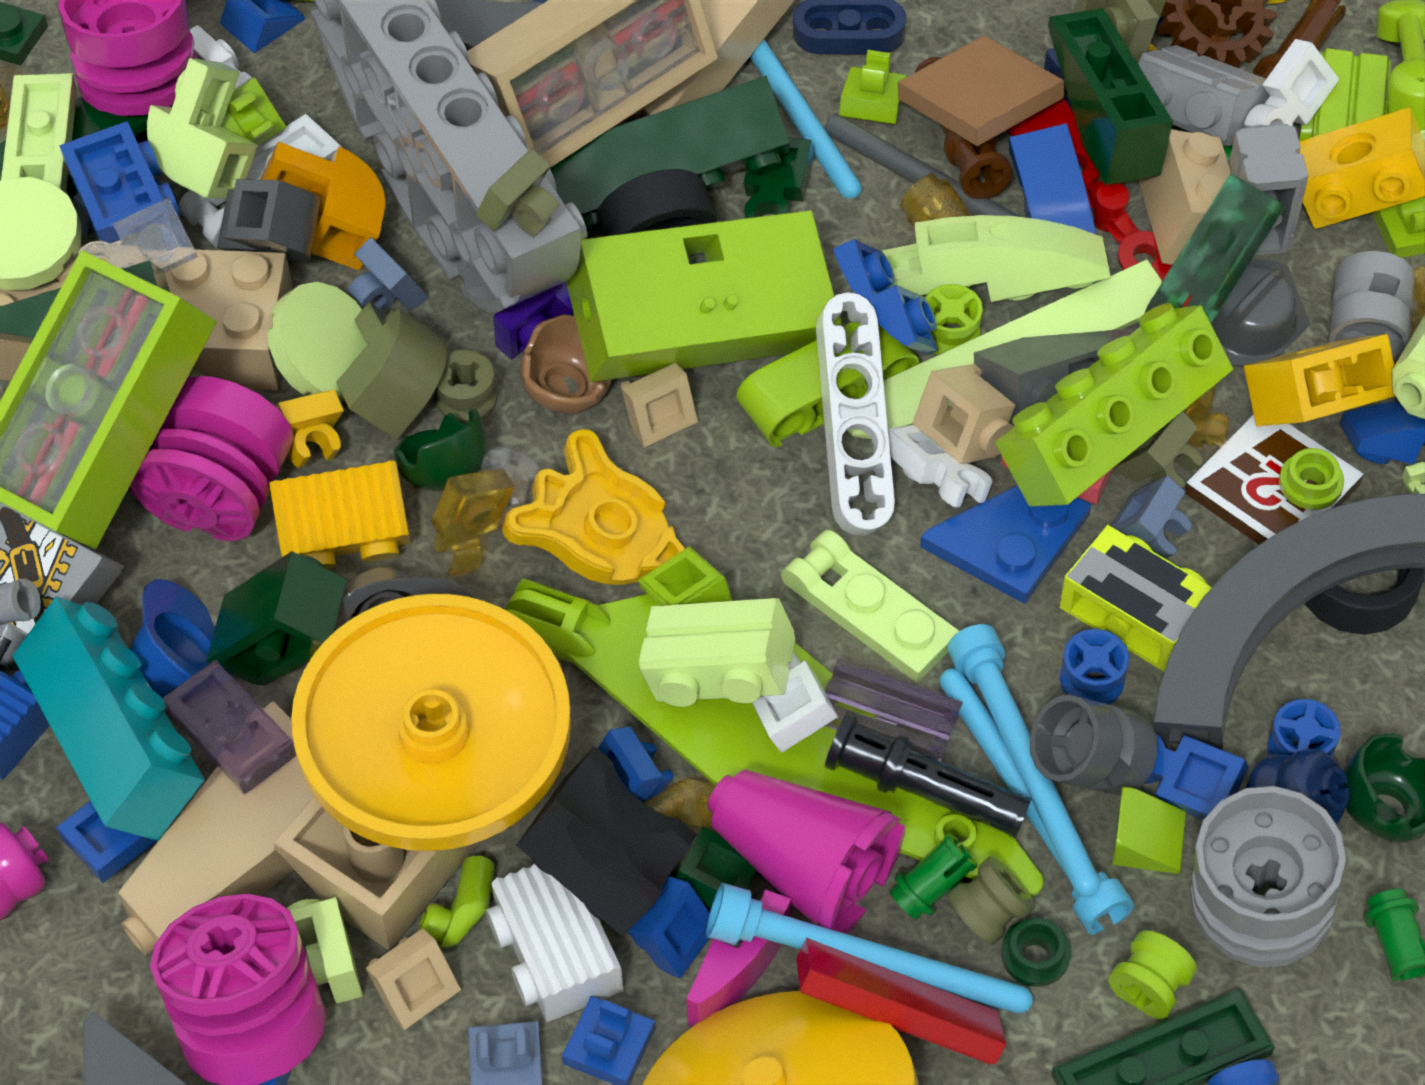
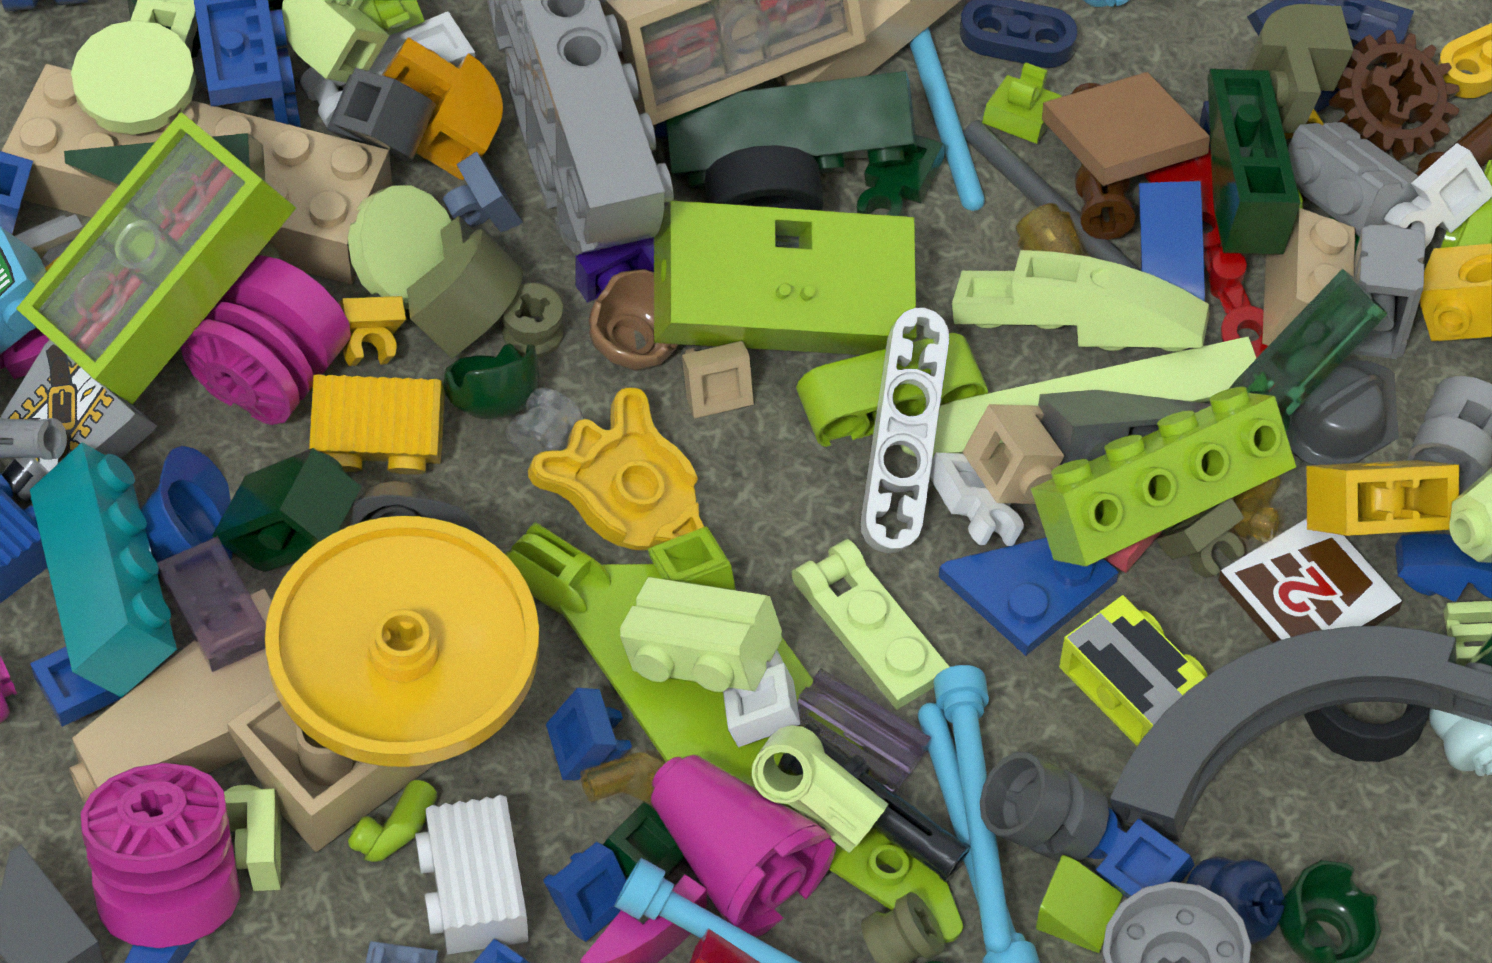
camera: 10 degrees right, 0 degrees up
clear plate [78,198,198,273] -> none
tan tile [365,928,461,1030] -> none
clear yellow plate [431,468,515,577] -> none
olive tile [475,148,559,238] -> none
black brick [516,746,697,936] -> none
blue slope [833,239,938,355] -> none
green pin [889,833,978,920] -> none
lime wheel [925,284,983,355] -> none
blue wheel [1059,629,1130,704] -> none
sand blue tile [1111,475,1192,559] -> none
blue wheel [1267,699,1341,758] -> none
lime plate [1279,448,1344,510] -> none
none -> yellowish green piece [752,725,888,853]

